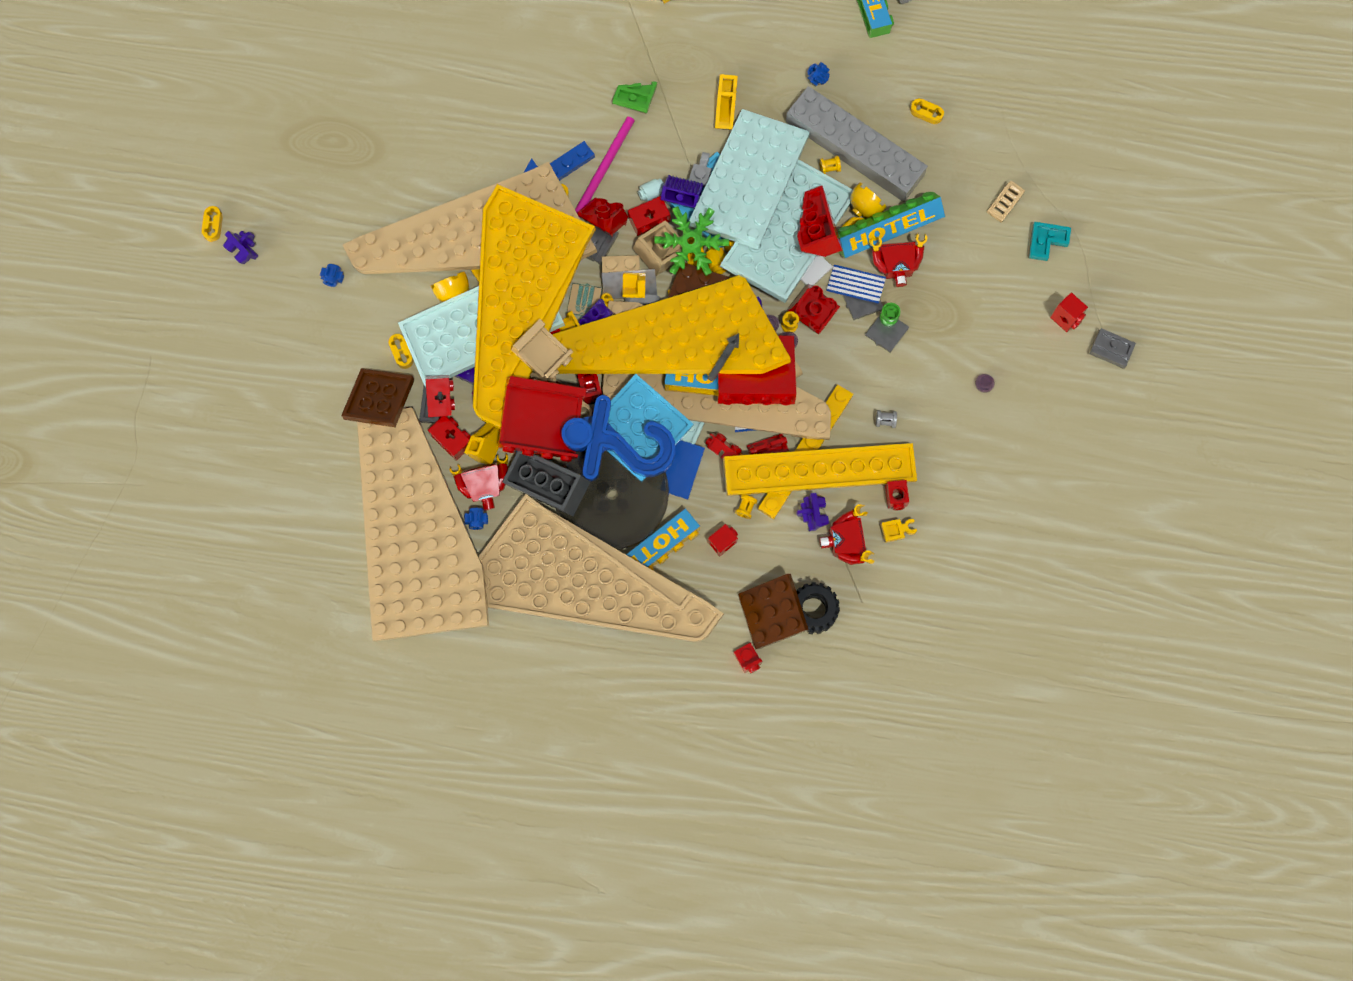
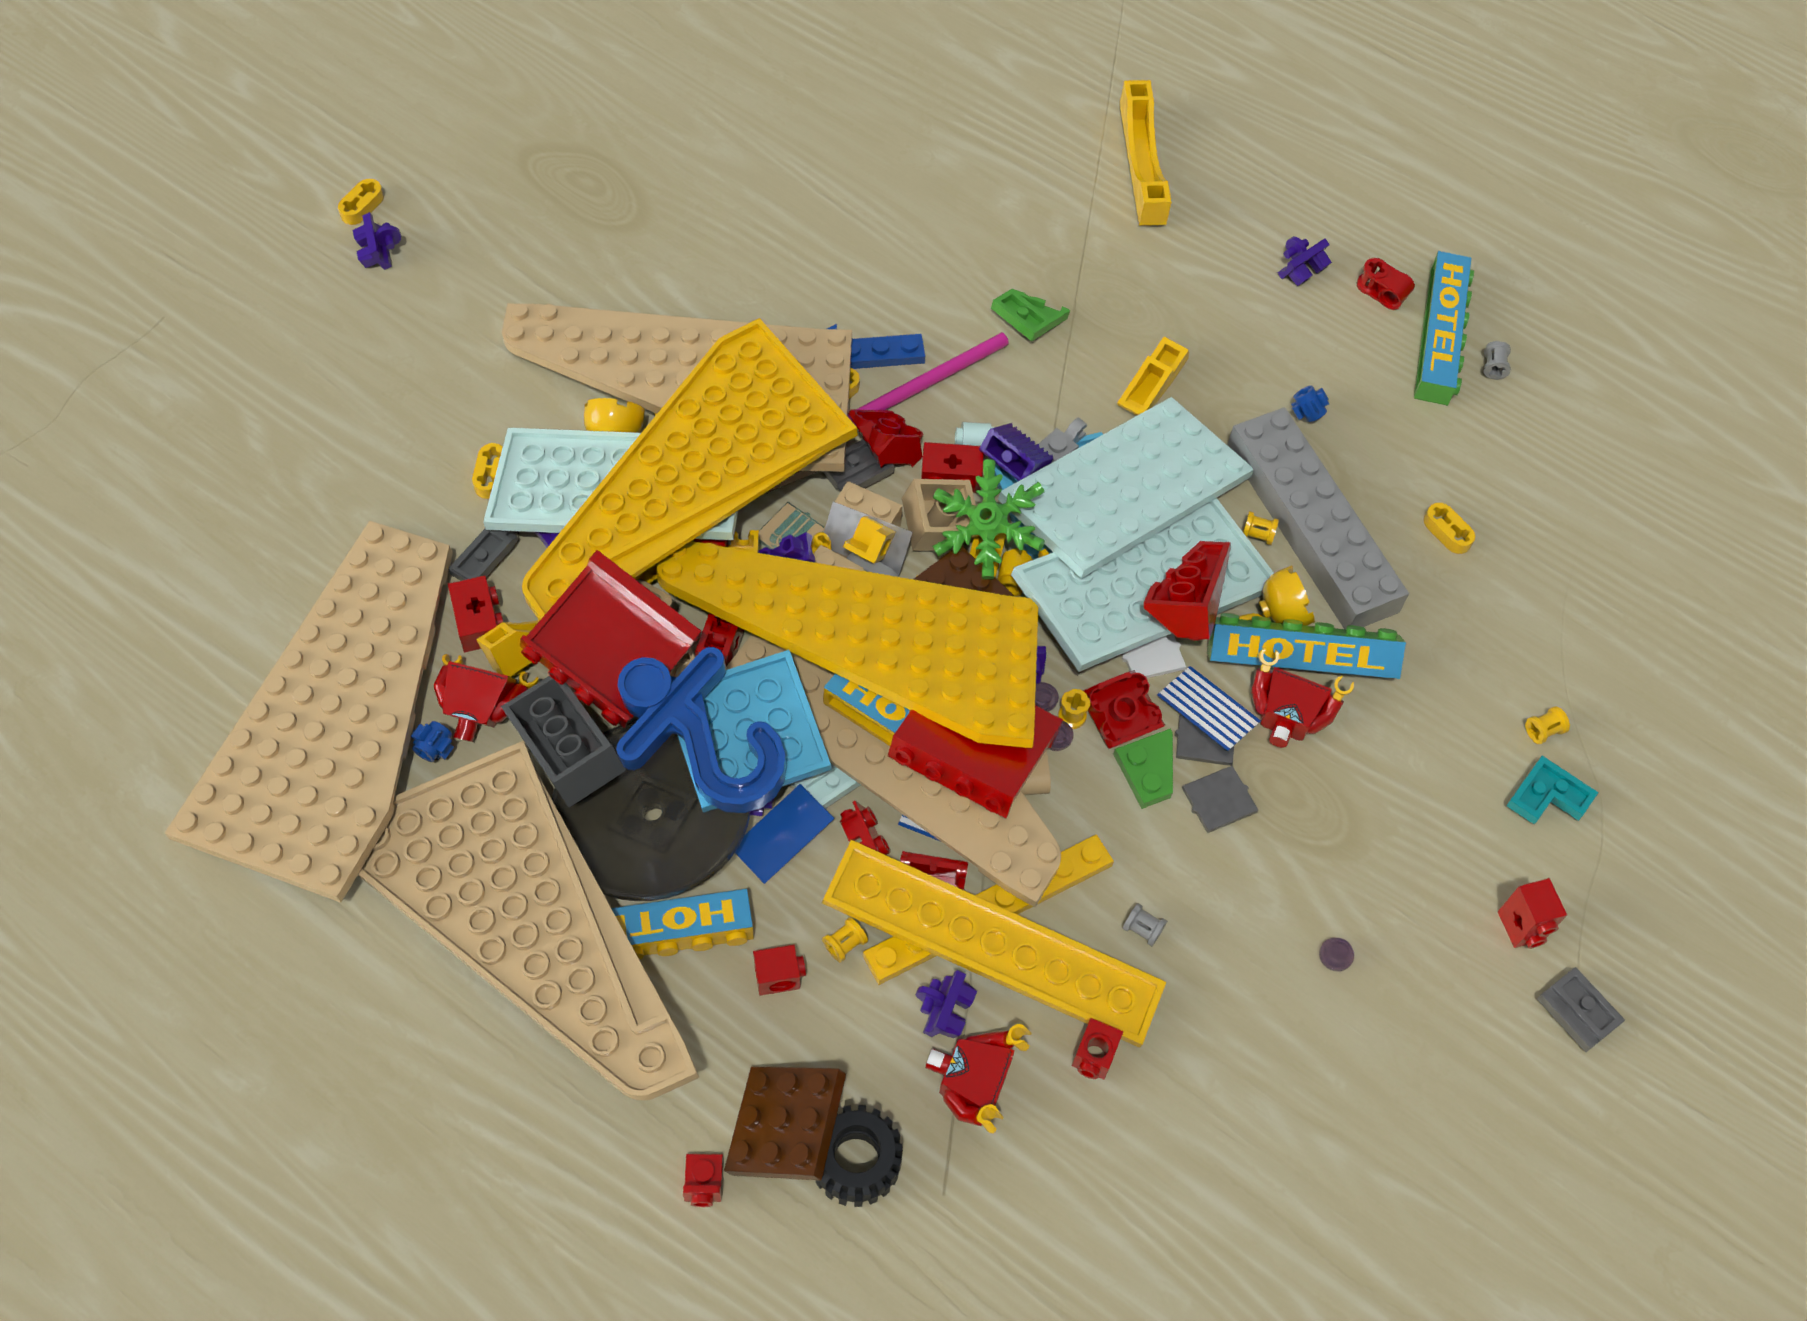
camera: 25 degrees right, 15 degrees down
blue gear [320,264,344,287] -> none
reddish brown plate [341,368,414,428] -> none
red brick [425,375,455,417] -> none
tan panel [511,319,574,382] -> none
dark grey piece [707,333,739,381] -> none
bright green wheel [879,302,901,327] -> none
yellow plate [881,519,917,543] -> none
tan slope [987,181,1025,223] -> none
none -> bright green wing [1113,728,1173,809]
none -> yellow bush [1525,706,1570,744]

